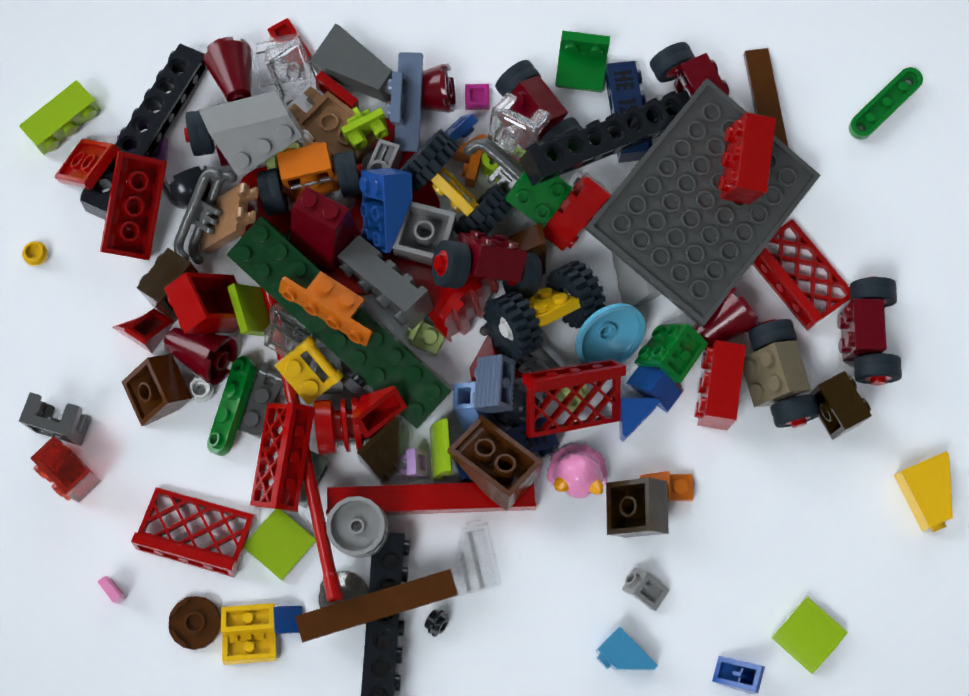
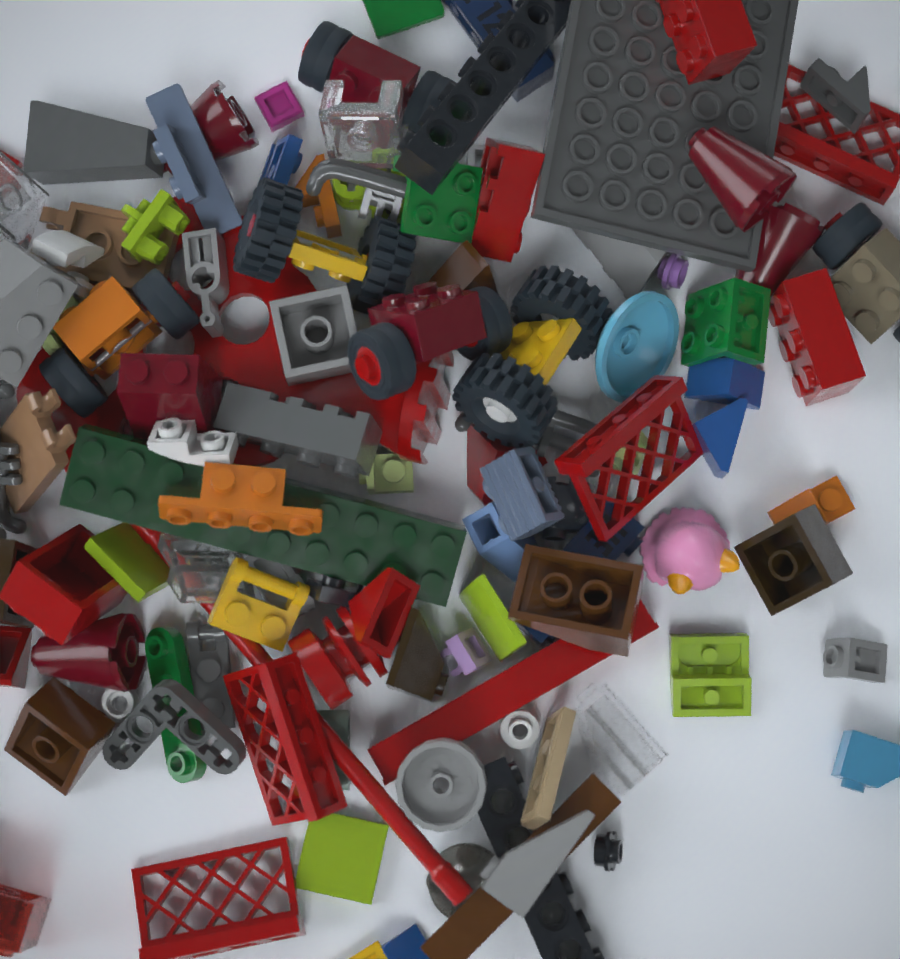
camera: 25 degrees left, 5 degrees up
red tile [315,71,359,109] -> none
blue slope [359,168,413,253] -> none
none -> white slope [31,230,105,268]
none -> dark grey beam [102,679,247,775]
none -> white slope [147,418,239,466]
none -> light grey slope [480,810,595,918]
none -> white plate [500,709,540,749]
none -> tan tile [521,706,576,831]
none -> medium lavender plate [657,253,689,290]
none -> lime slope [669,633,752,717]
none -> dark red cone [688,126,797,233]
none -> dark grey slope [800,58,870,134]

